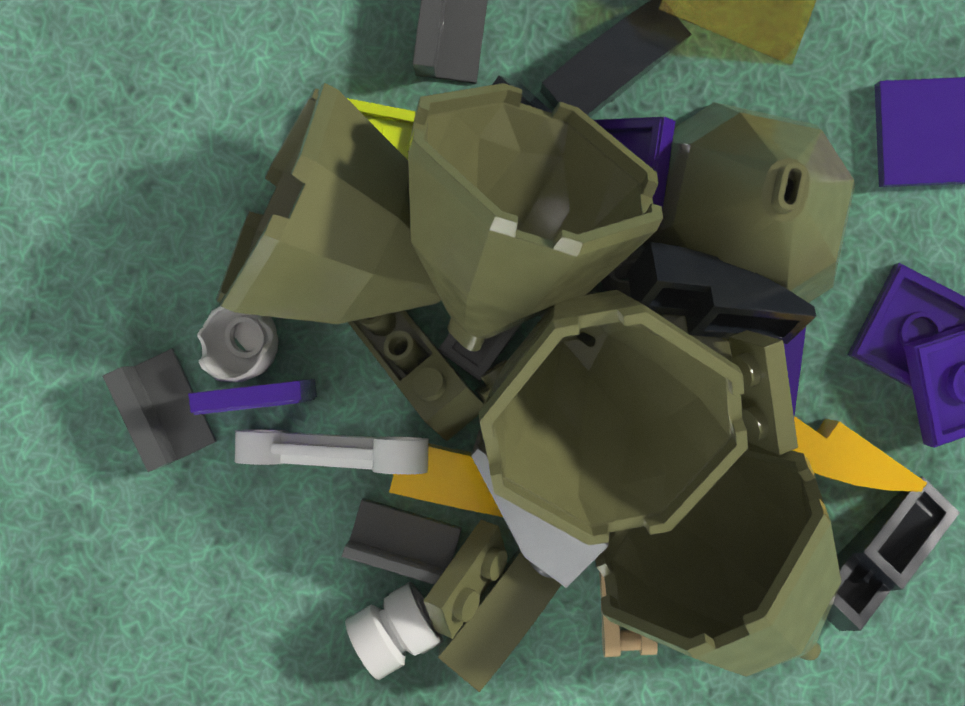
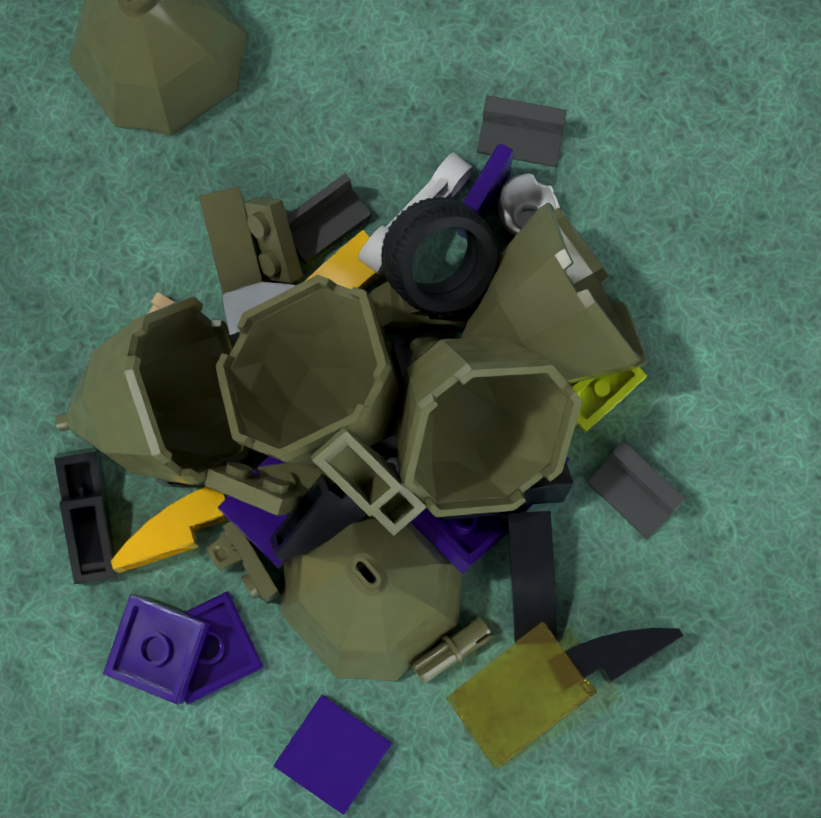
camera: 135 degrees right, 10 degrees down
white wheel [345,582,444,680] -> none
none -> olive hinge [206,522,281,603]
none -> olive slope [310,427,427,536]
none -> black tyre [381,197,499,315]
none -> olive axle [412,616,494,682]

